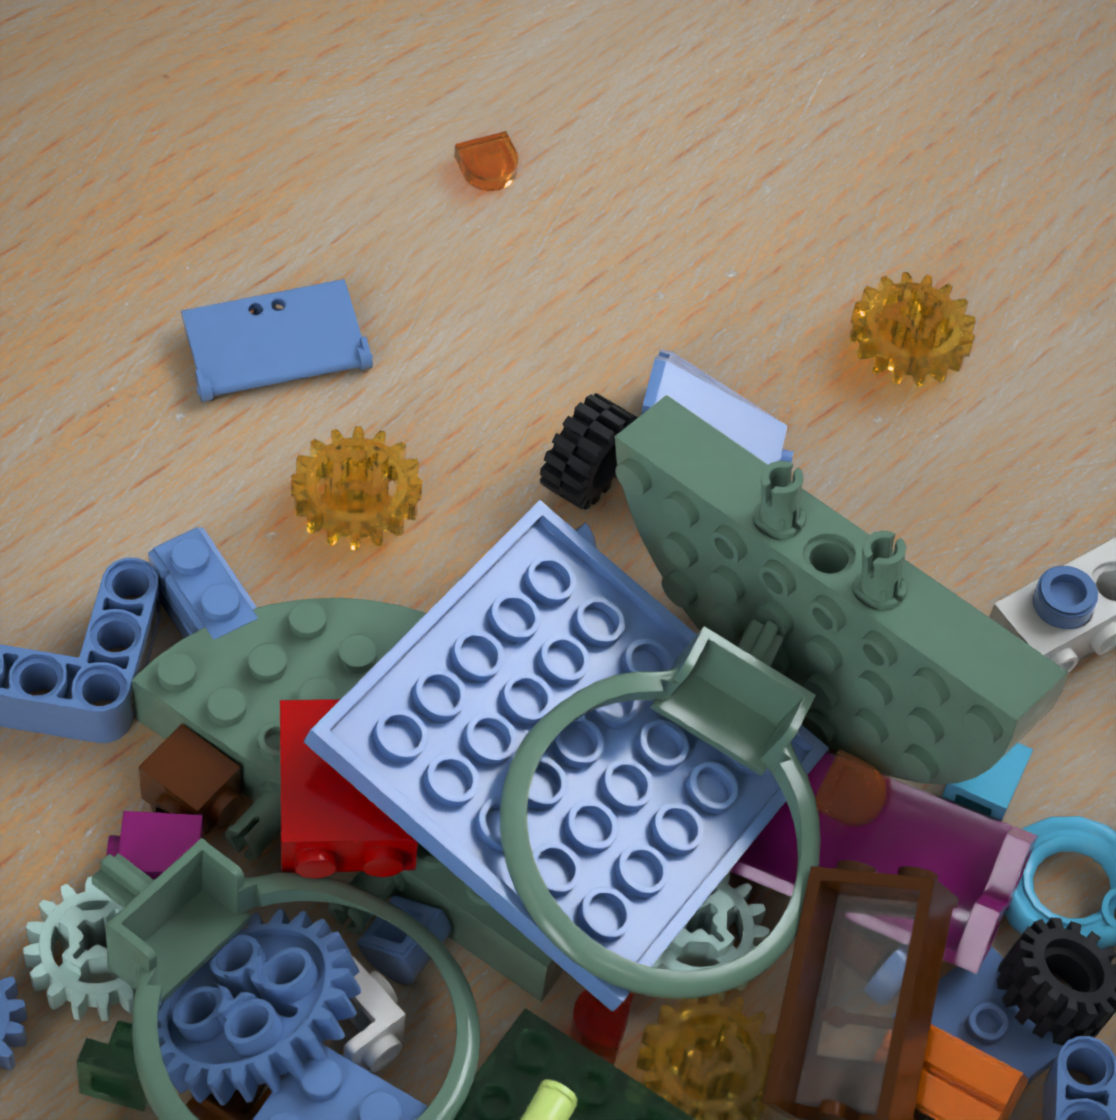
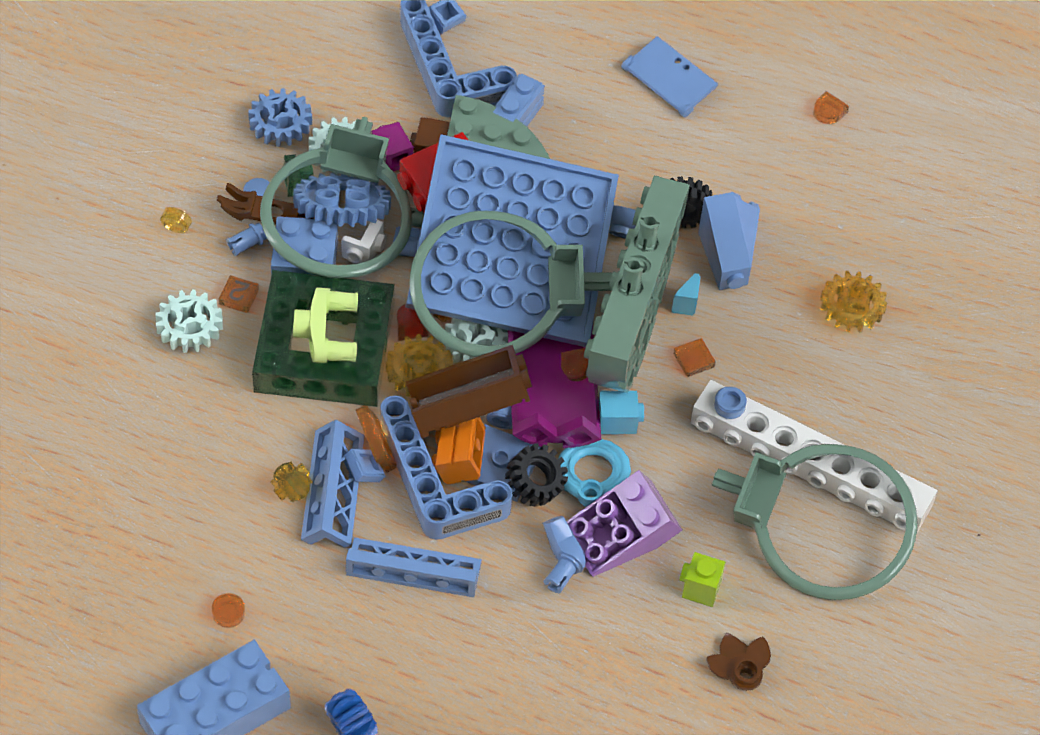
camera: 65 degrees right, 0 degrees up
clear yellow gear [291,426,422,550] -> none

